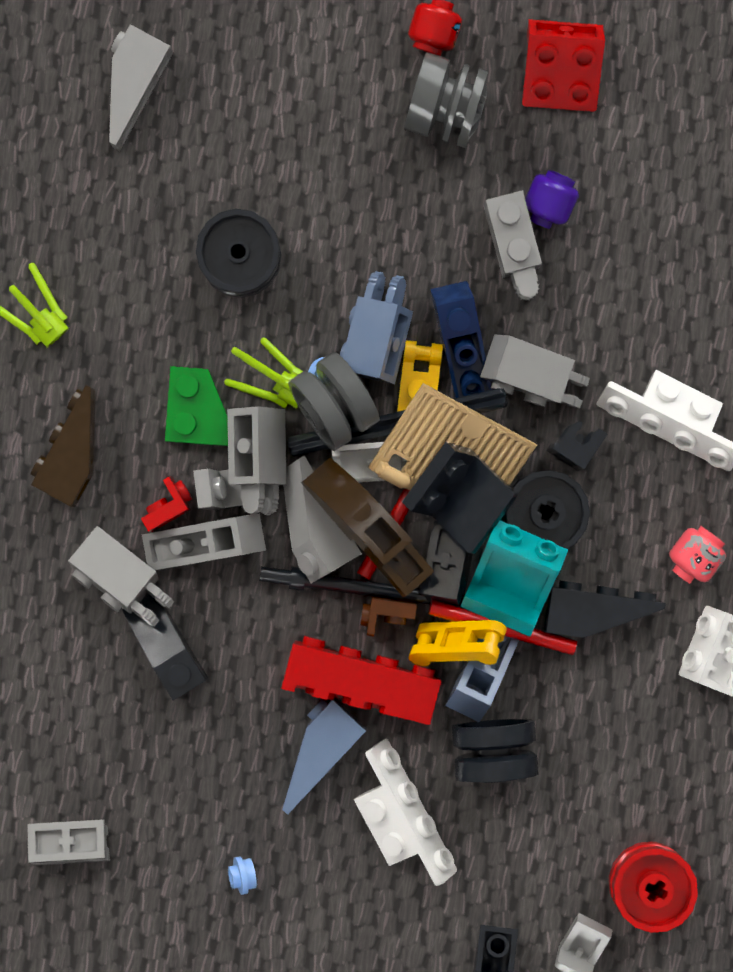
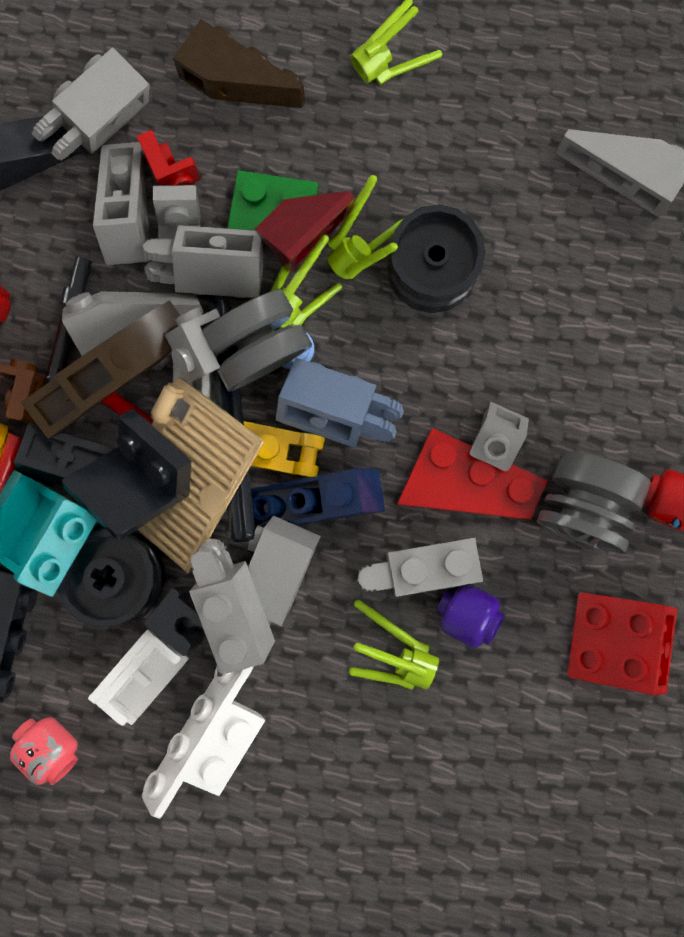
camera: 95 degrees right, 5 degrees down
none -> white hinge [88,629,190,726]
none -> light grey bracket [165,307,221,382]
none -> light grey hinge [189,538,275,675]
none -> dark red slope [254,191,355,273]
none -> lime plant [327,175,412,279]
none -> lime plant [349,600,439,690]
none -> red wing [397,428,548,520]
none -> light grey bracket [470,402,529,471]

